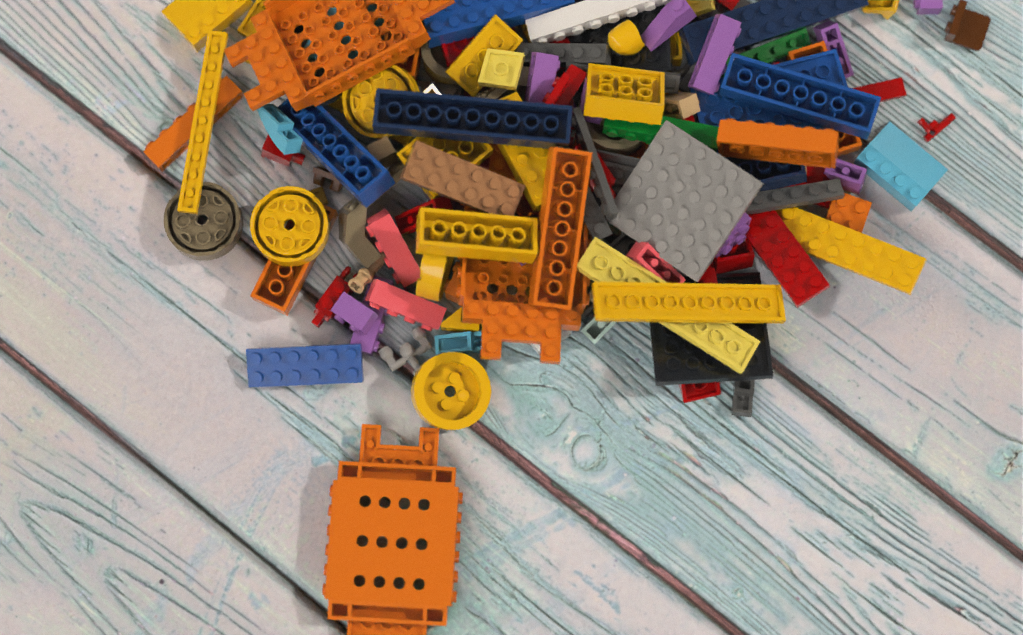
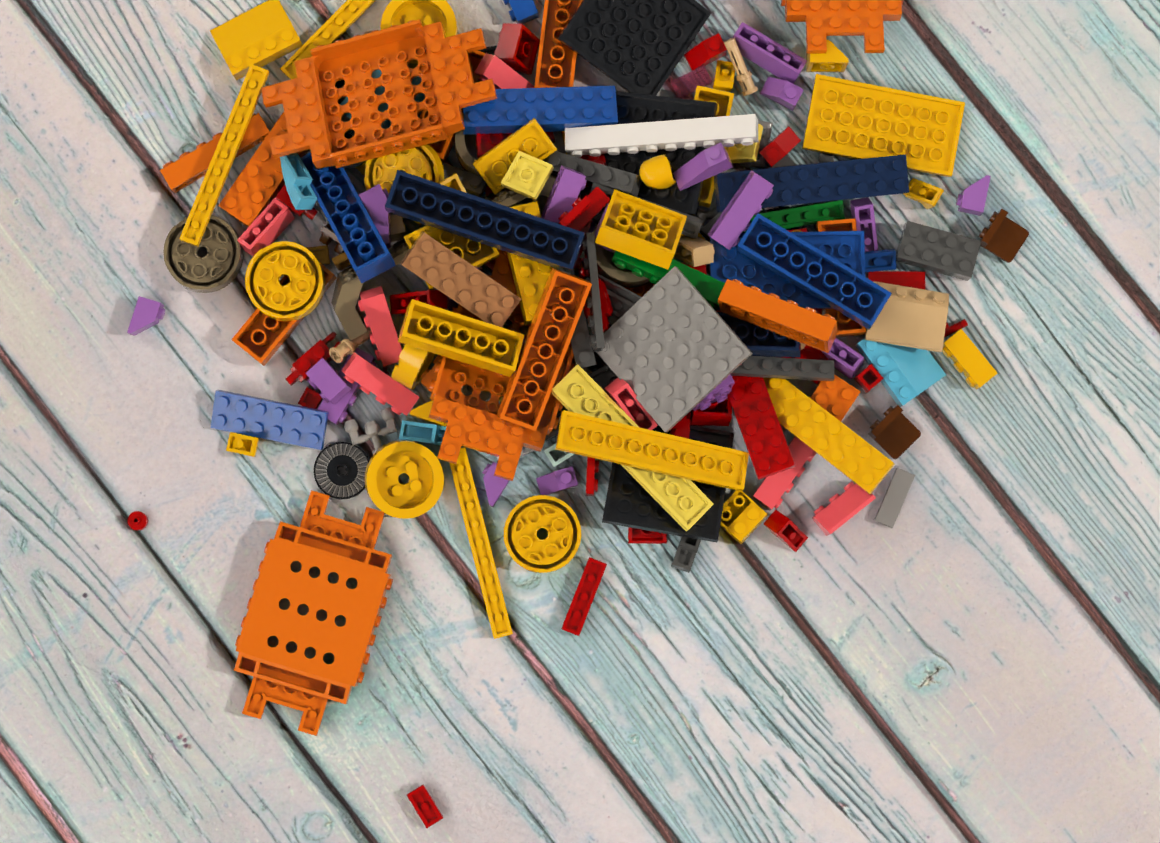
camera: 10 degrees right, 5 degrees up
none -> medium lavender slope [127,296,165,336]
none -> red tile [128,511,148,531]
none -> orange brick [218,112,309,227]
none -> yellow slope [226,432,259,457]
none -> coral brick [237,198,295,257]
none -> red tile [298,387,323,409]
none -> piece [314,442,370,499]
none -> pearl gold tile [332,252,351,270]
none -> medium lavender slope [359,184,391,249]
none -> yellow plate [449,447,513,639]
none -> medium lavender slope [482,462,510,507]
none -> yellow brick [504,495,581,573]
none -> medium lavender slope [536,466,578,495]
none -> red plate [561,557,607,636]
none -> red plate [586,457,599,496]
none -> yellow slope [720,490,767,544]
none -> coral brick [752,436,816,510]
none -> red slope [764,509,808,552]
none -> coral slope [812,481,876,536]
none -> red brick [854,364,883,393]
none -> blue plate [865,249,896,272]
none -> tan slope [865,281,949,353]
none -> reddish brown bracket [868,405,921,459]
none -> light grey tile [874,468,915,528]
none -> dark grey brick [896,221,981,281]
none -> yellow brick [942,329,998,389]

